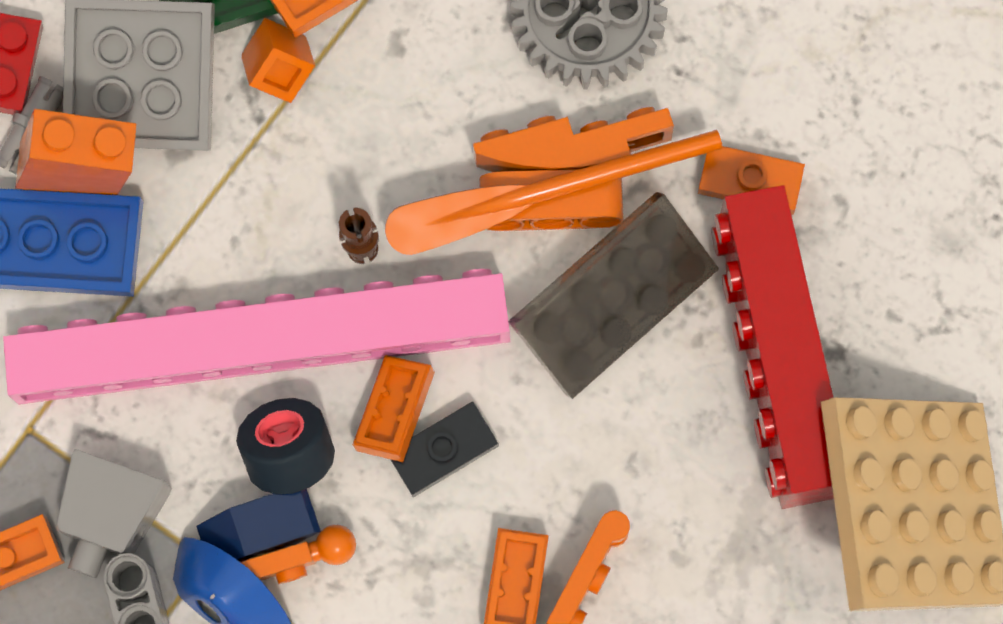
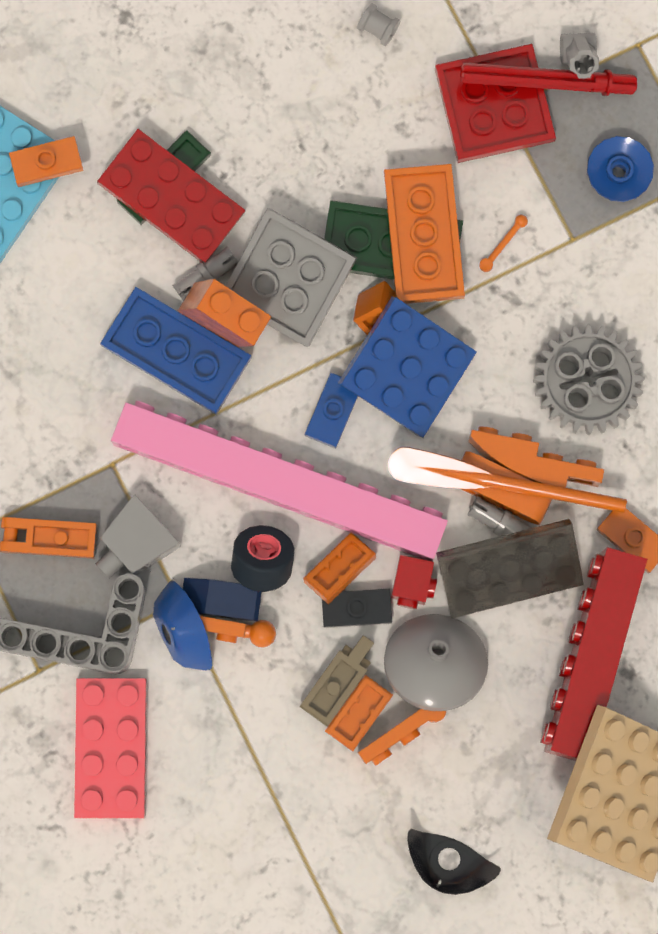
camera: 20 degrees right, 5 degrees up
reddish brown pin [339,207,379,264] -> none
none -> dark tan hinge [299,635,374,727]
none -> blue plate [305,373,358,449]
none -> blue plate [338,296,477,438]
none -> light grey dish [384,614,488,711]
none -> red brick [391,555,437,609]
none -> light grey pin [468,496,538,549]

